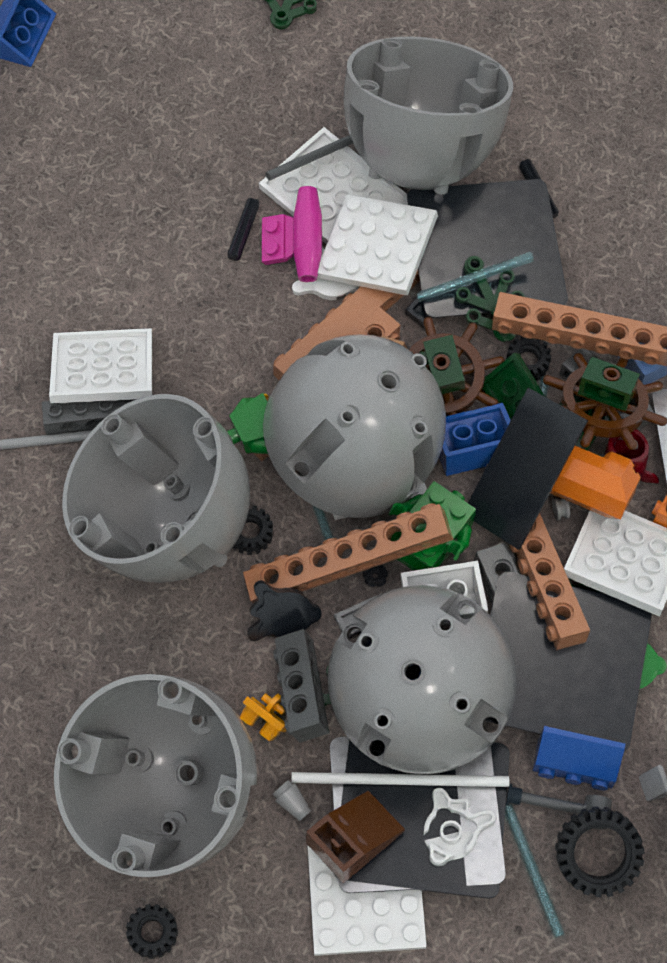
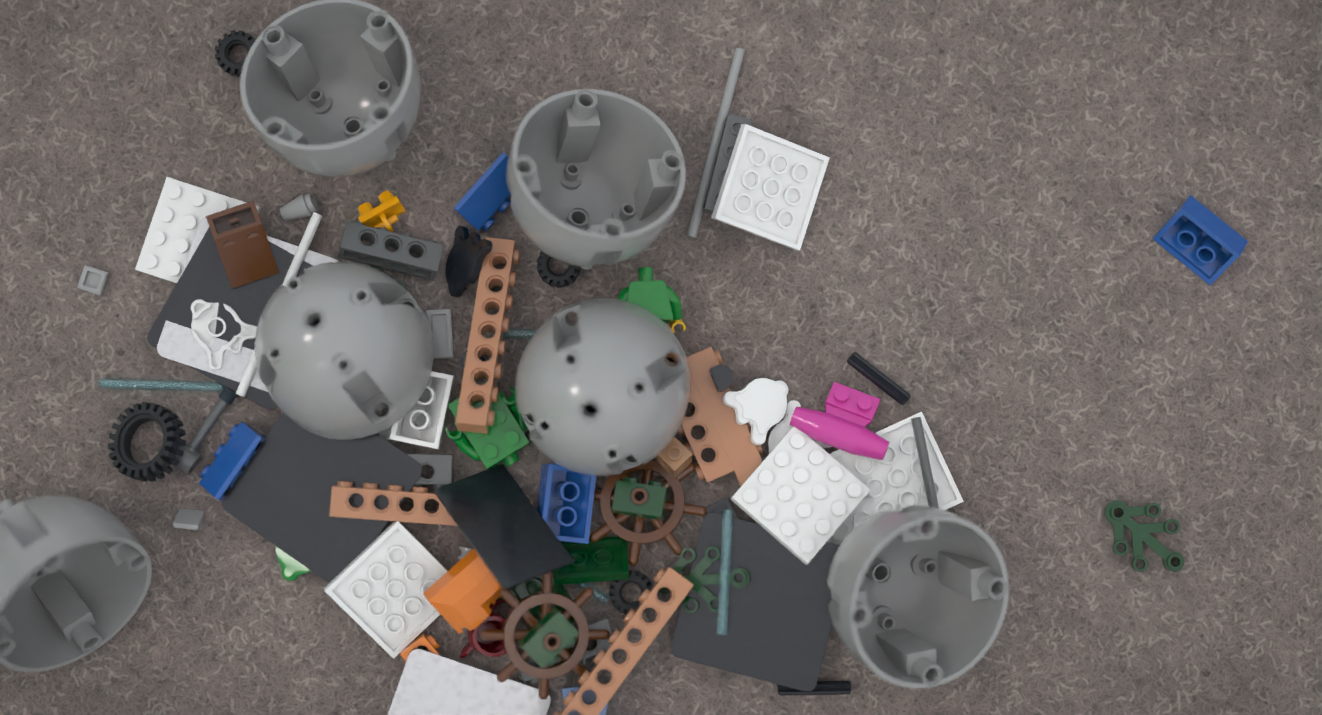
camera: 115 degrees right, 20 degrees up
none -> blue slope [454,152,512,233]
none -> black brick [709,365,733,393]
none -> white tile [722,378,788,445]

